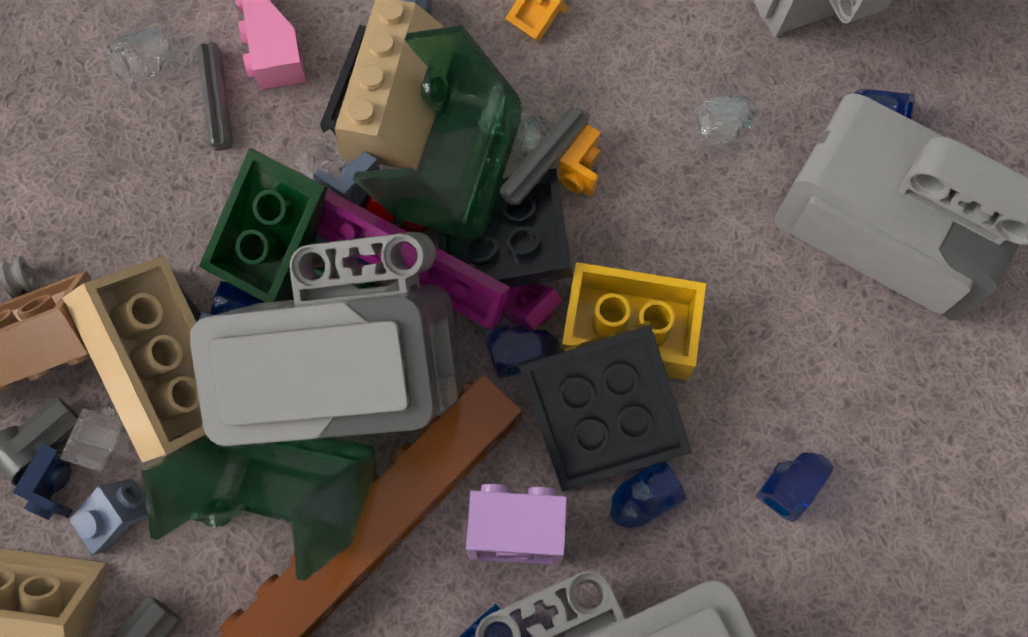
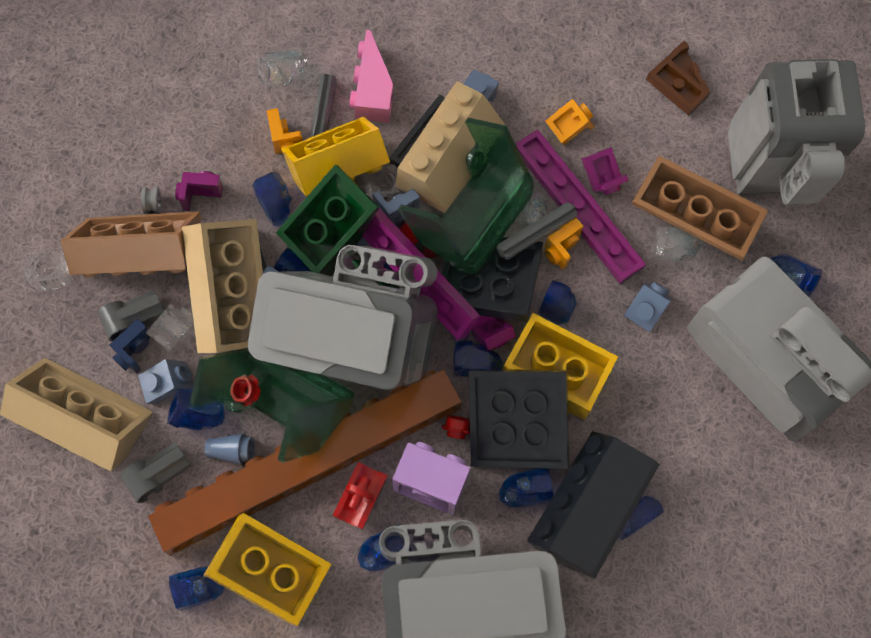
camera: 15 degrees right, 0 degrees up
none -> clear blue rock [167,389,225,430]
none -> magenta bracket [175,171,223,211]
none -> sand blue cone [205,433,255,466]
none -> red plate [230,375,261,406]
none -> clear blue rock [252,172,292,226]
none -> light orange bracket [266,108,303,155]
none -> yellow brick [282,117,390,196]
none -> red hips [332,462,388,530]
none -> red plate [442,415,470,439]
none -> magenta plate [513,129,646,284]
none -> black slope [527,431,660,579]
none -> clear blue rock [538,280,577,325]
none -> magenta bracket [581,147,629,195]
none -> sand blue bracket [624,281,672,332]
none -> medium nougat slope [632,155,768,260]

